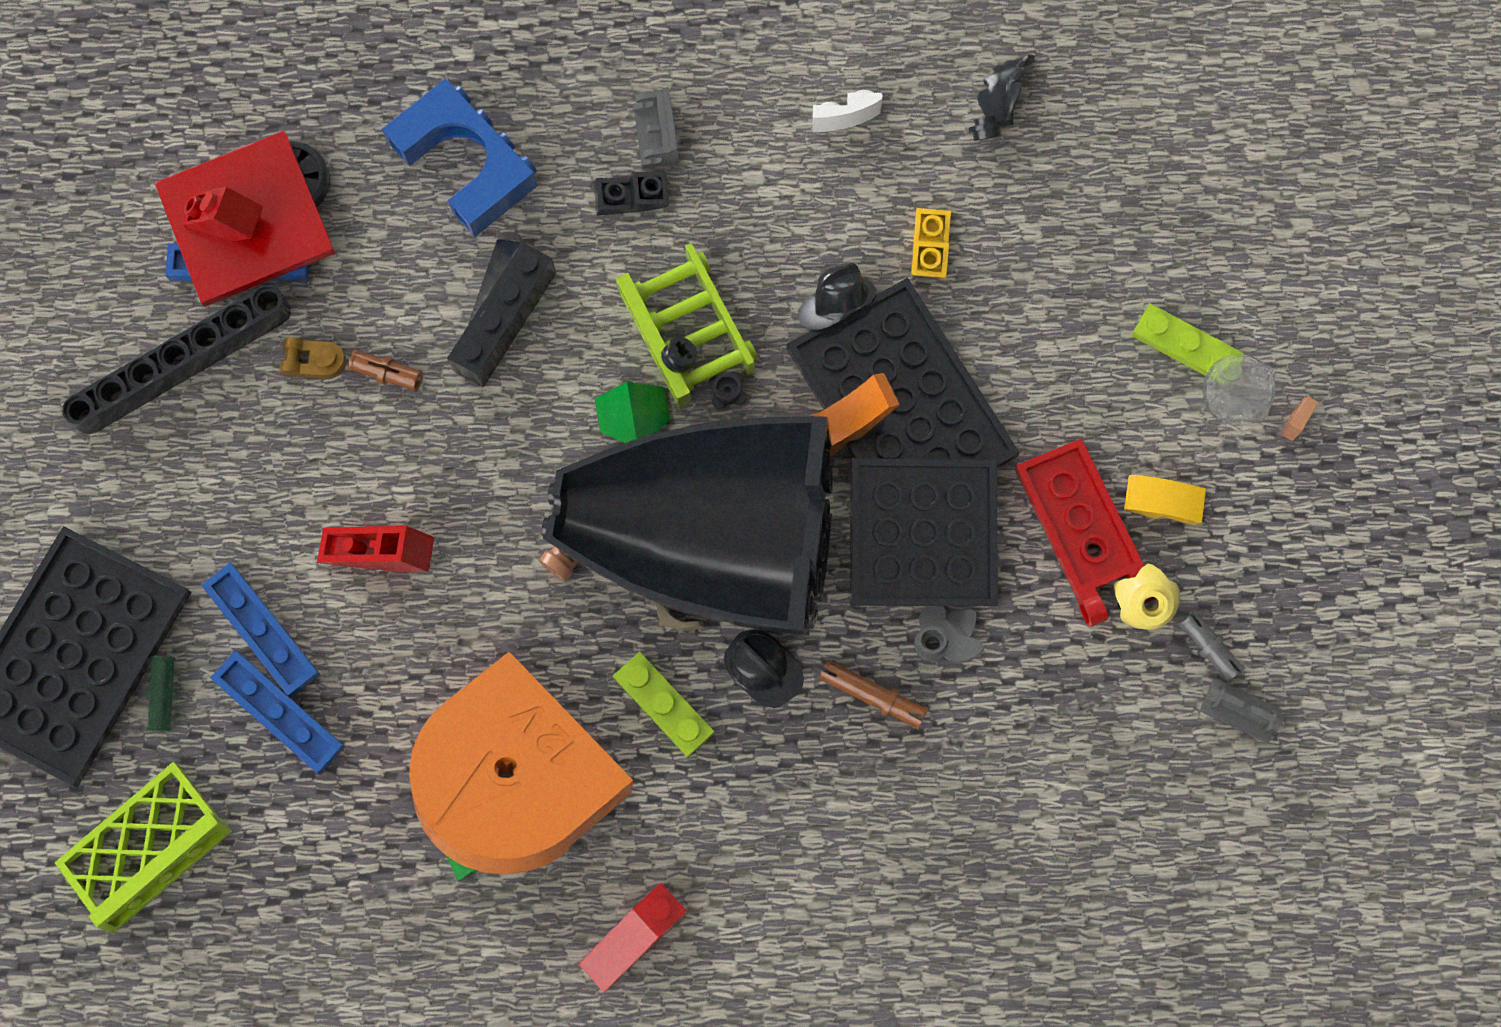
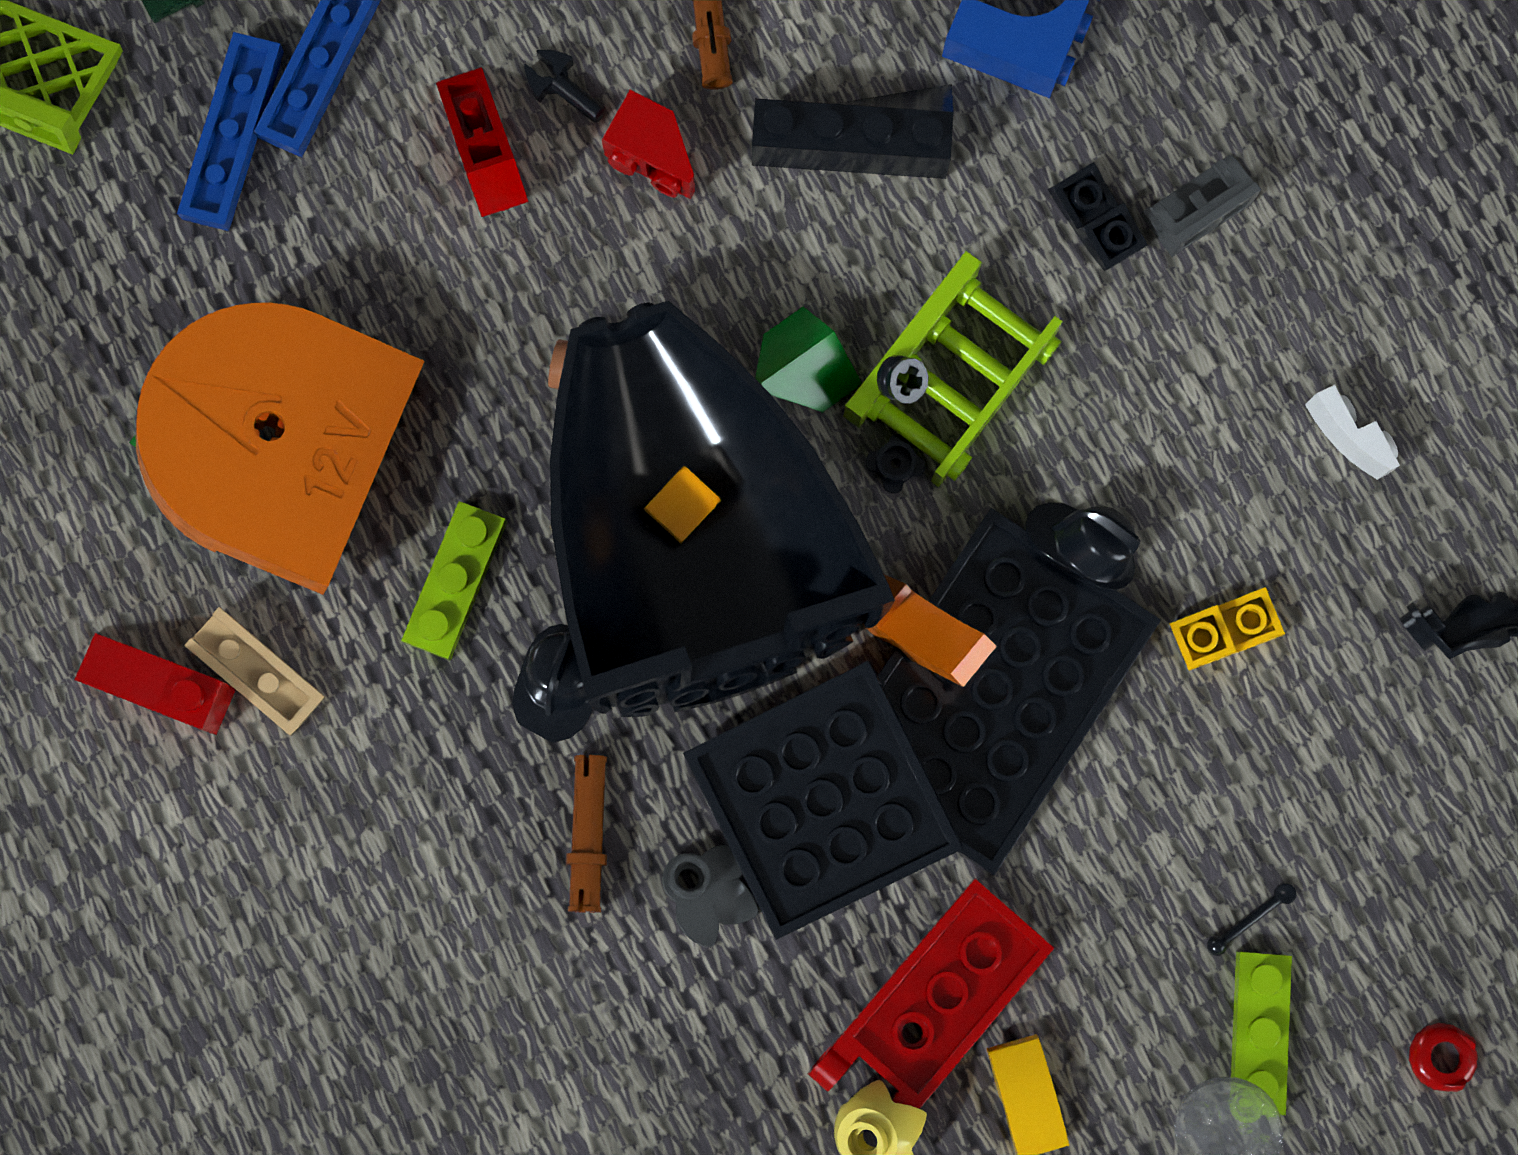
camera: 60 degrees right, 5 degrees up
none -> tan hinge [184,607,326,736]
none -> black bar [524,50,606,123]
none -> red slope [602,90,695,199]
none -> light orange slope [644,466,721,543]
none -> black hinge [1207,883,1297,956]
none -> red piece [1409,1023,1478,1092]

